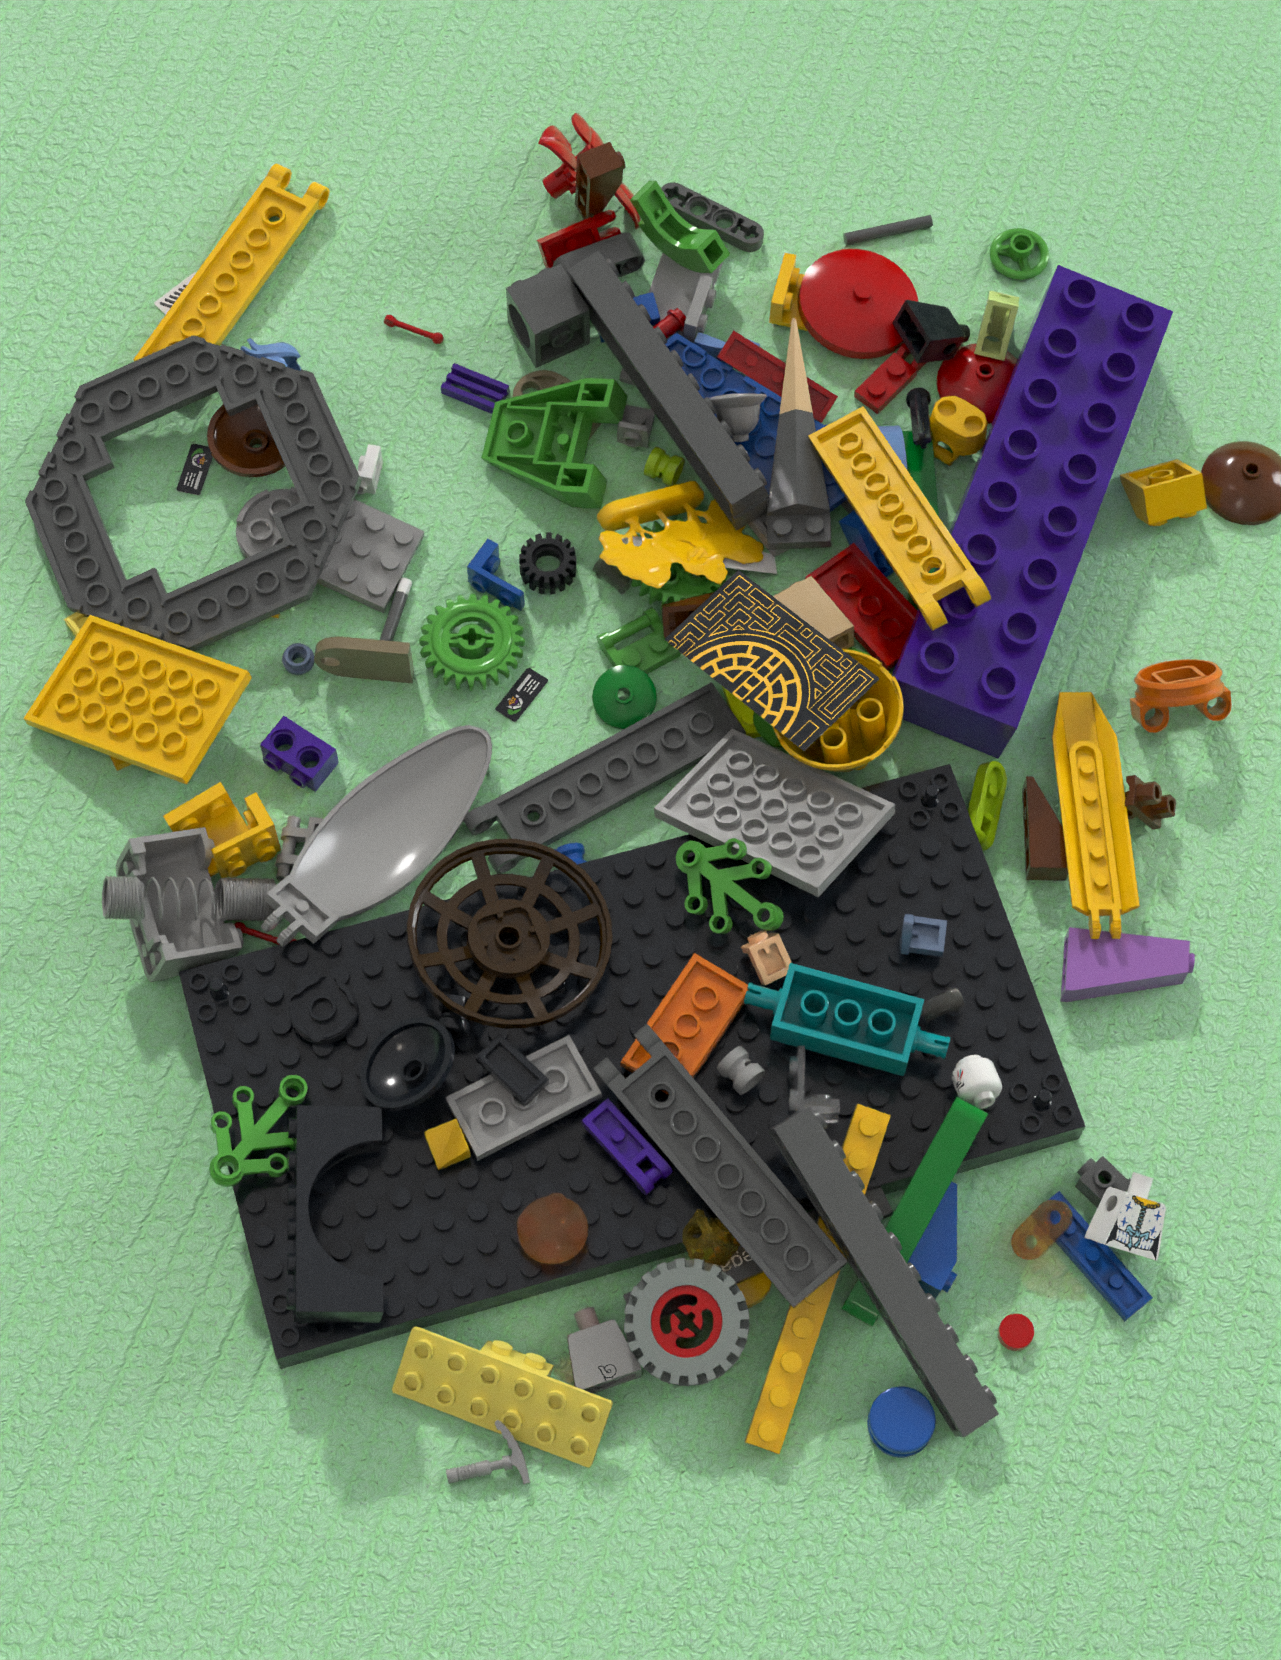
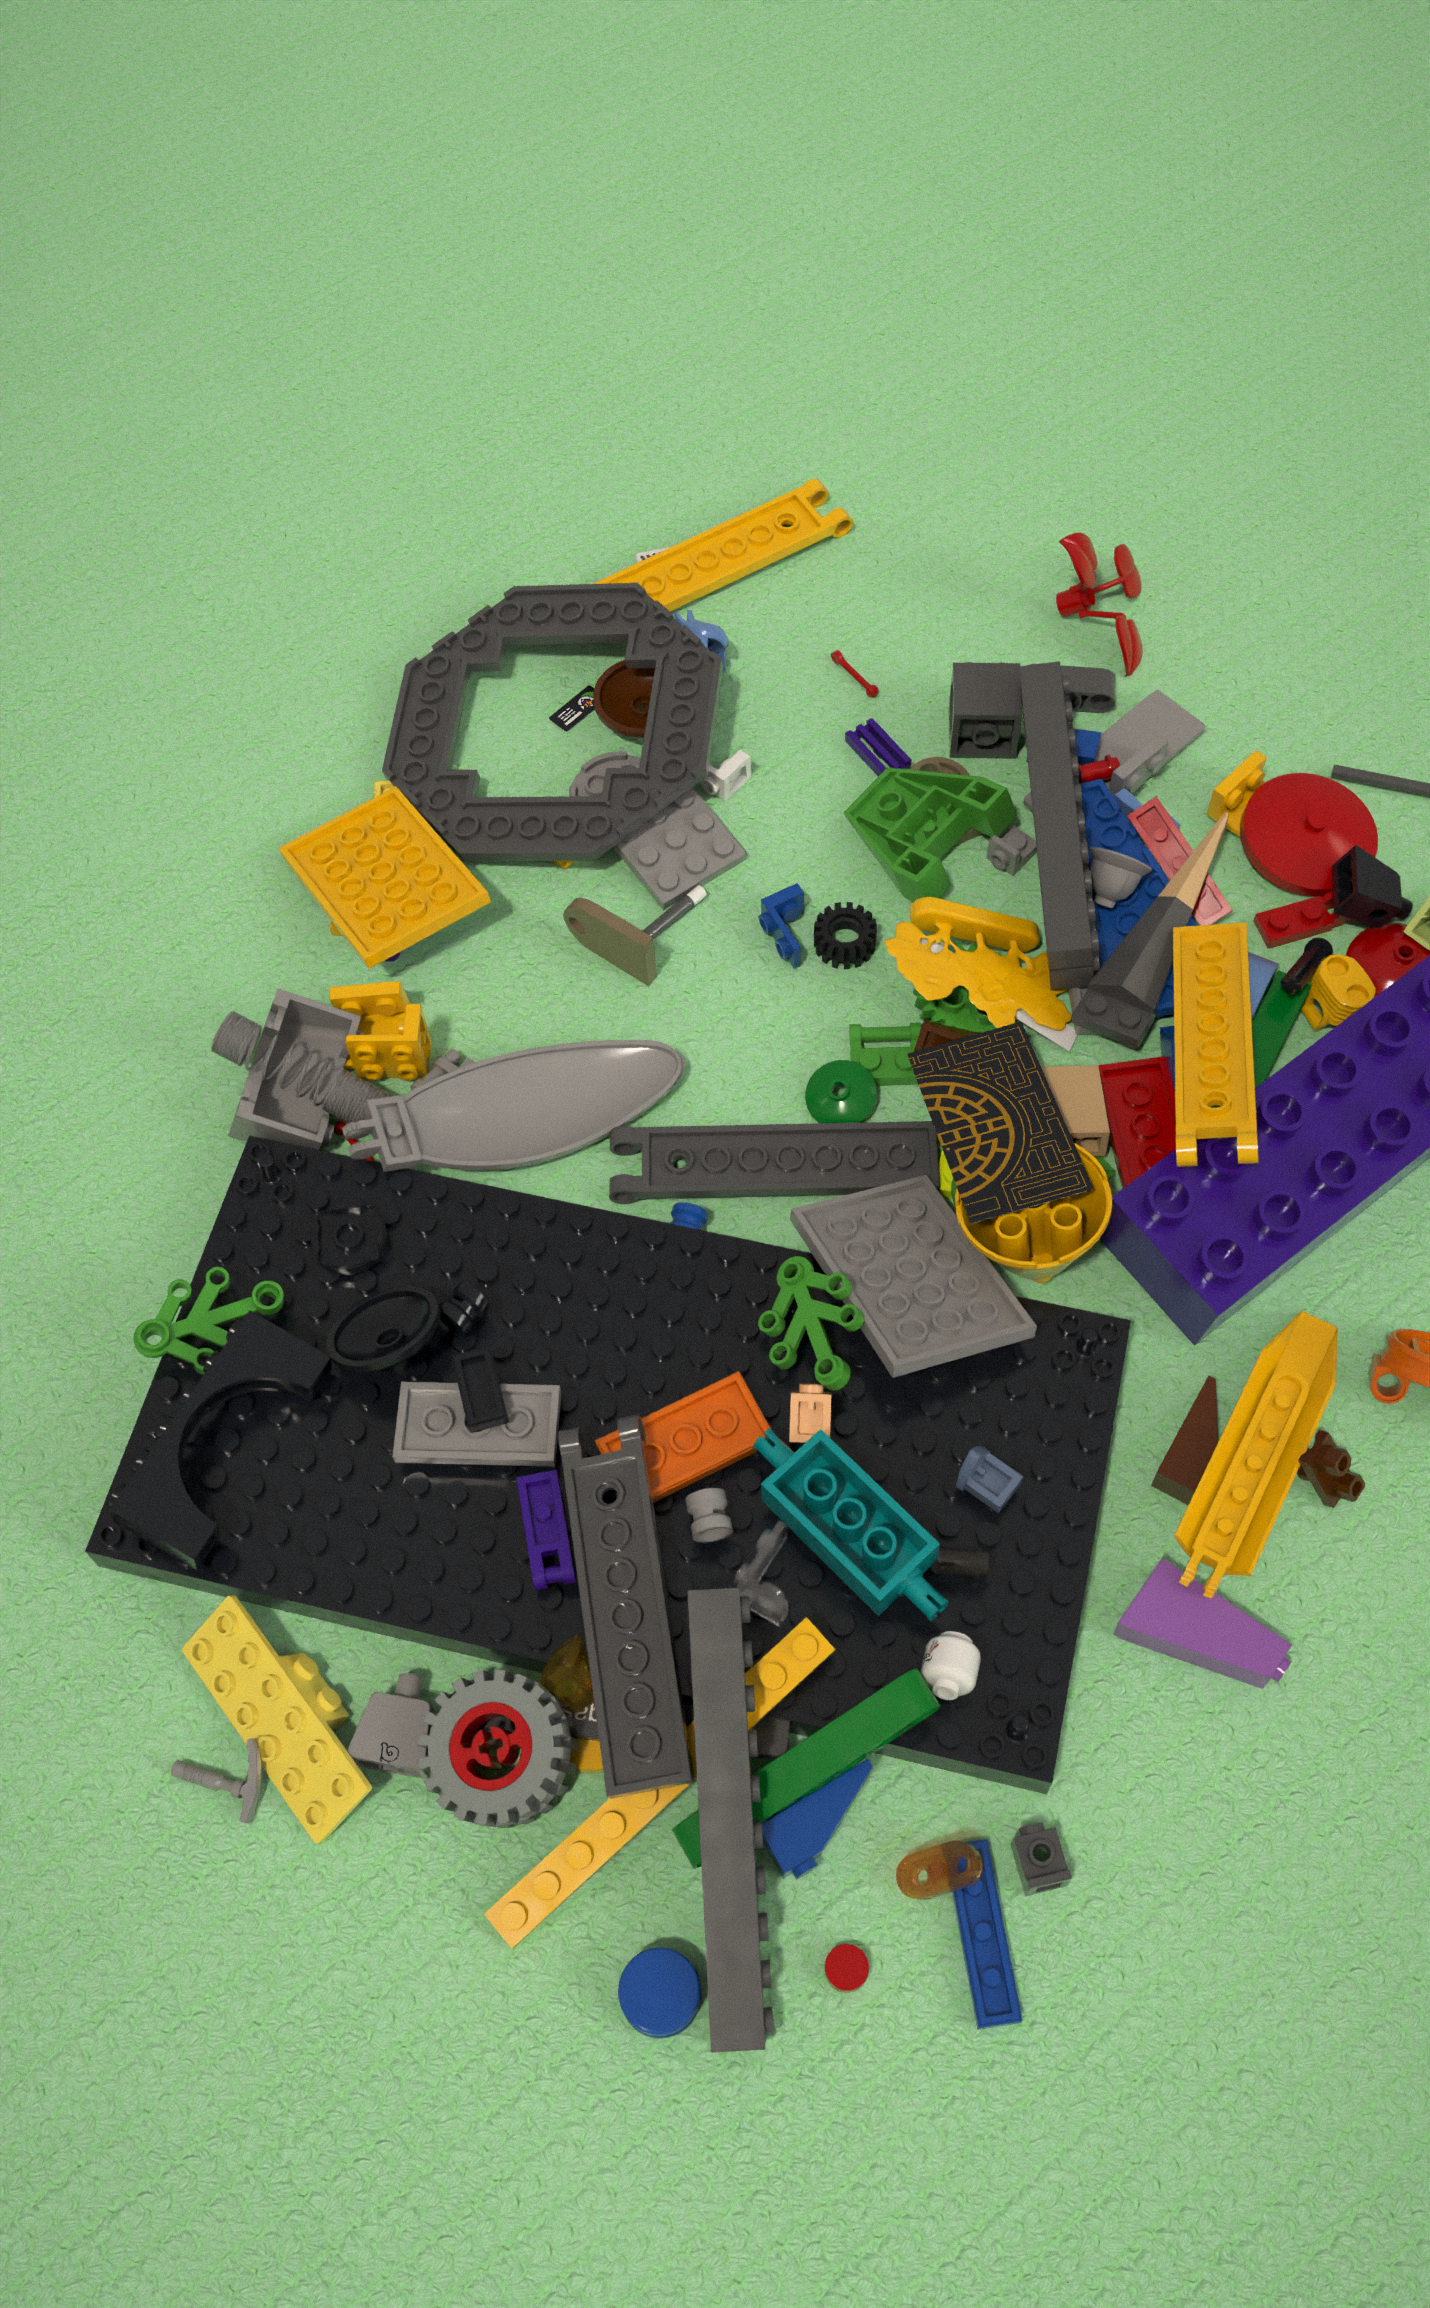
camera: 35 degrees right, 5 degrees down
dark purple brick [260,716,339,792] -> none
sand blue plate [282,643,315,675] -> none
dark brown dish [407,839,613,1029] -> none
bright green gear [419,593,525,692] -> none
yellow slope [424,1118,471,1170] -> none
black sticker [495,668,548,722] -> none
clear orange dish [517,1193,588,1264] -> none
red hinge [537,210,621,268] -> none
reddish brown slope [575,142,626,220] -> none
clear smoke pin [593,558,632,594] -> none
bright green arch [630,180,730,273] -> none
lime wheel [644,446,685,486] -> none
dark grey beam [661,182,764,252] -> none
lime plate [968,761,1007,851] -> none
white torso [1084,1172,1166,1261] -> none

